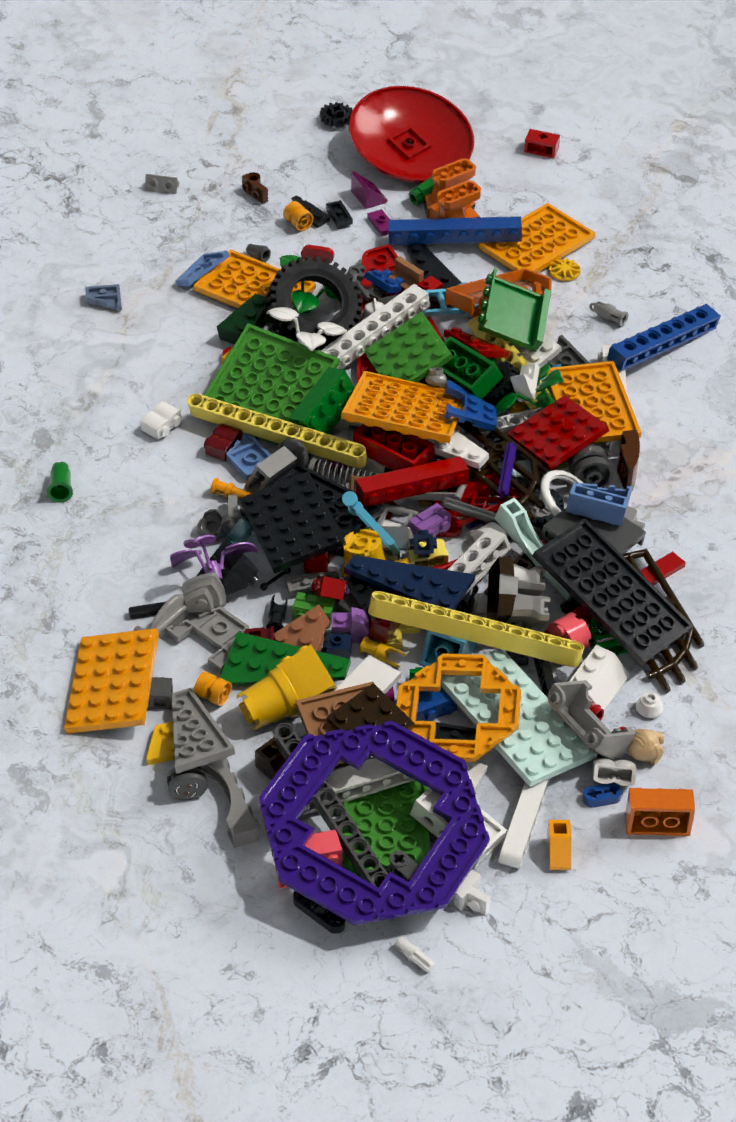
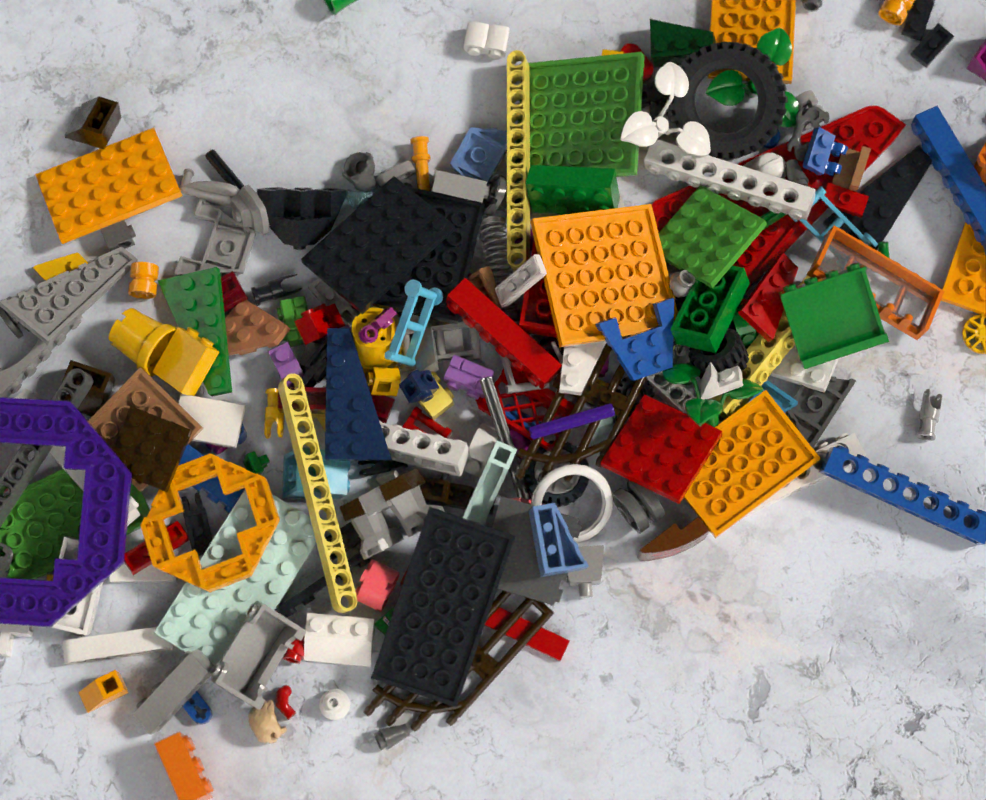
camera: 65 degrees right, 30 degrees up
medium lavender plant [170,535,258,581] -> none
dark red brick [204,423,242,461] -> none
red tile [301,245,335,263] -> none
dark blue brick [323,633,352,659] -> none
magenta plate [367,209,390,236] -> none
white brick [592,758,637,786] -> none
none -> dark brown slope [65,97,121,150]
none -> light grey brick [132,650,214,734]
none -> magenta plate [358,307,397,343]
none -> dark grey cone [374,723,410,750]
none -> white tile [494,254,547,308]

